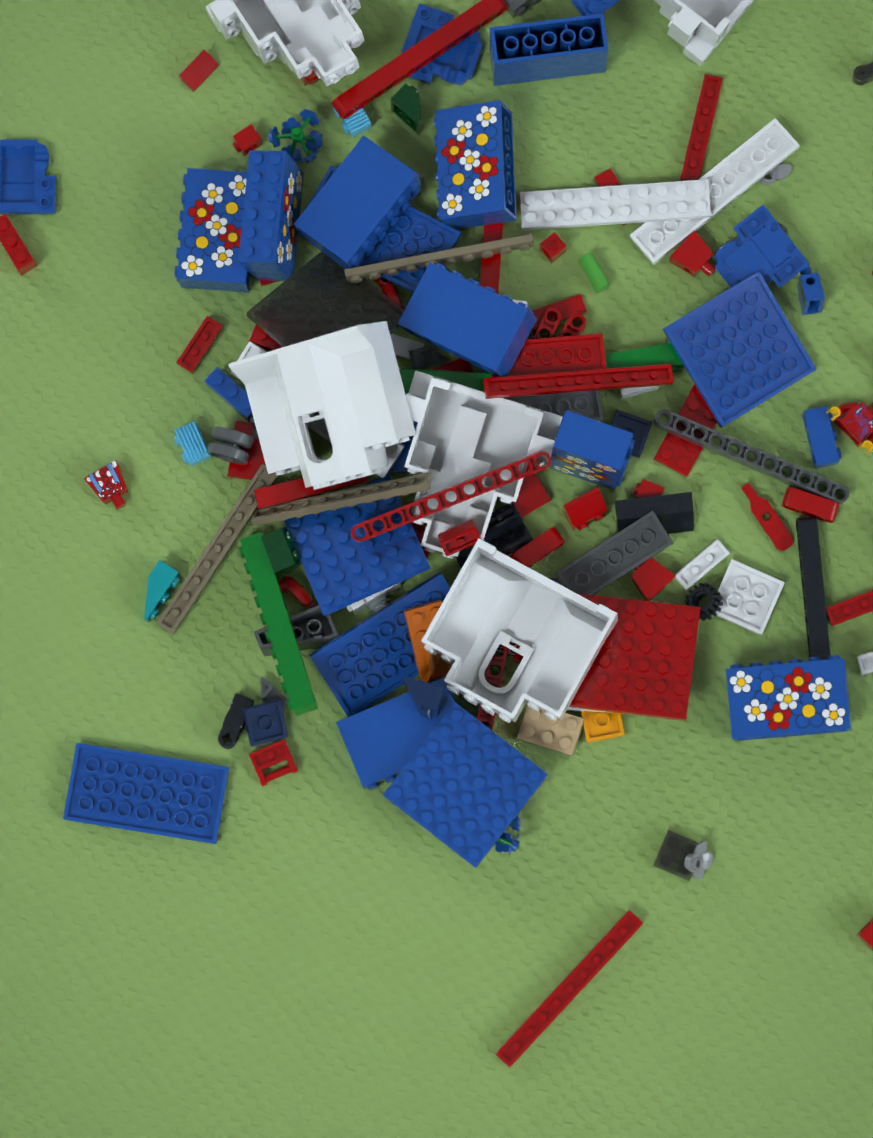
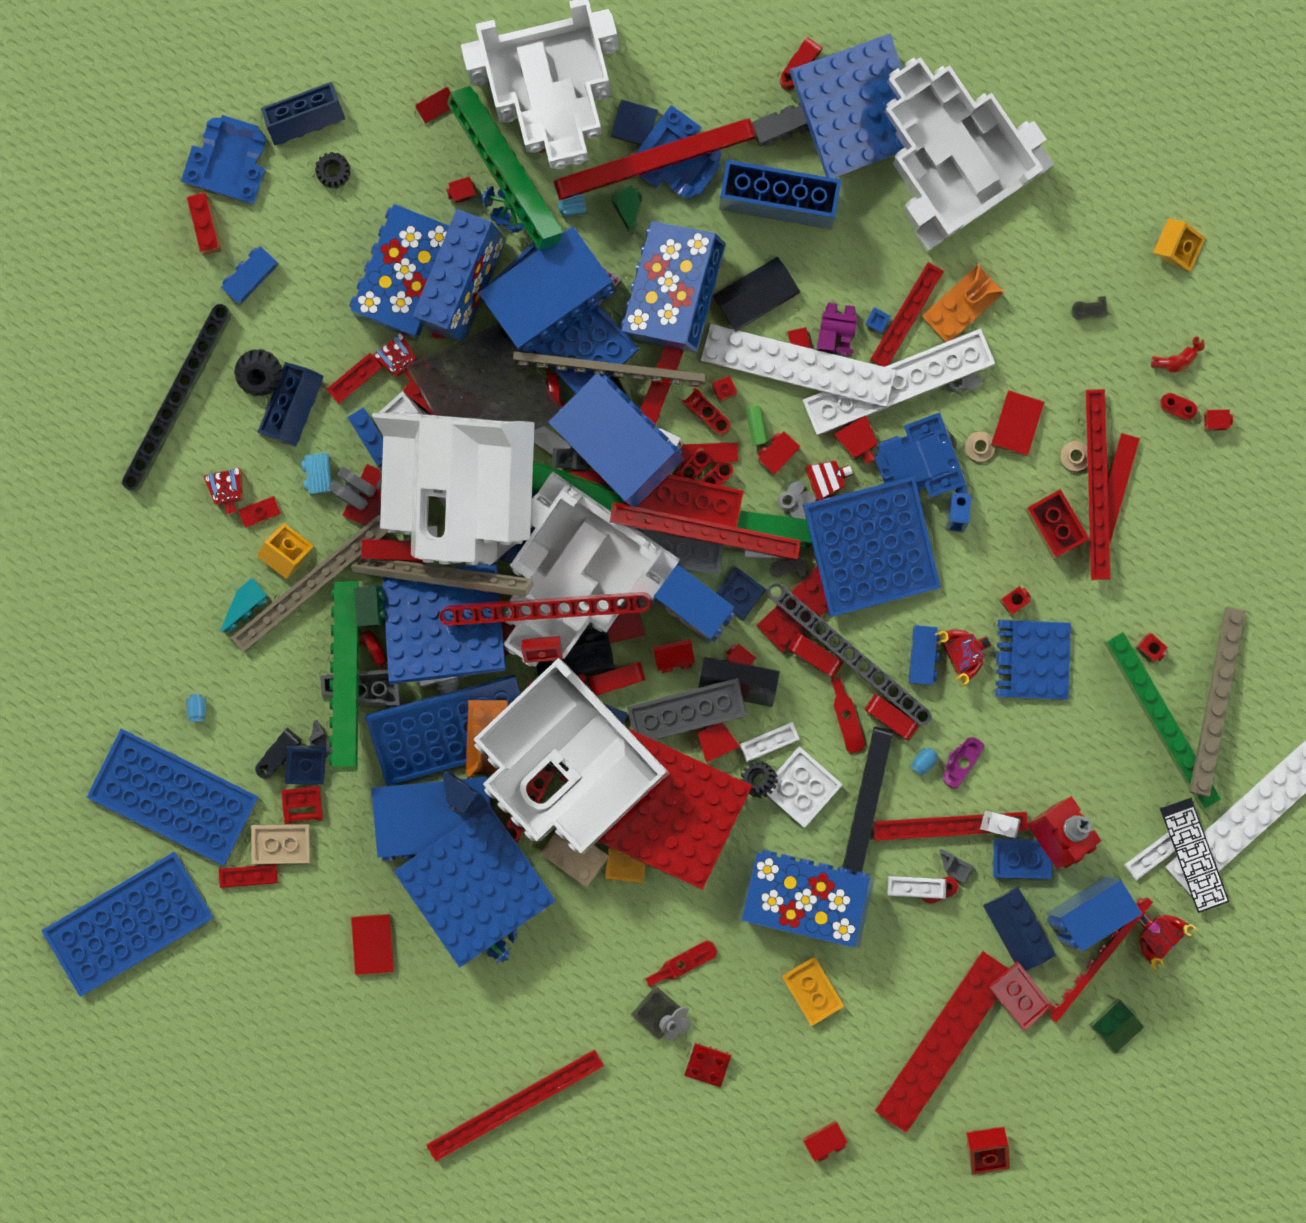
camera: 15 degrees right, 5 degrees up
none -> blue plate [41,851,214,997]
none -> black beam [122,304,231,492]
none -> dark azure brick [186,694,206,722]
none -> red tile [218,864,278,888]
none -> blue brick [221,246,279,305]
none -> black wheel [234,349,282,396]
none -> red plate [238,496,281,528]
none -> tan plate [251,824,310,864]
none -> dark blue slope [257,362,324,447]
none -> light orange slope [257,523,314,579]
none -> dark blue slope [261,82,346,146]
none -> black tyre [315,152,351,189]
none -> red tile [351,914,394,975]
none -> torso [373,333,417,381]
none -> green brick [447,86,563,250]
none -> dark blue tile [611,99,658,145]
none -> red piece [645,940,717,987]
none -> red piece [681,387,730,436]
none -> red hinge [684,1043,732,1087]
none -> black slope [713,256,801,332]
none -> red brick [757,431,801,476]
none -> clear smoke leg [769,557,806,579]
none -> light grey plate [778,482,816,519]
none -> light orange plate [782,956,844,1026]
none -> red beam [788,633,844,679]
none -> torso [805,461,853,501]
none -> magenta hips [816,303,857,356]
none -> blue plate [865,307,891,334]
none -> dark azure brick [911,747,938,776]
none -> orange plate [922,263,1005,343]
none -> tan piece [965,432,995,462]
none -> red tile [991,390,1044,456]

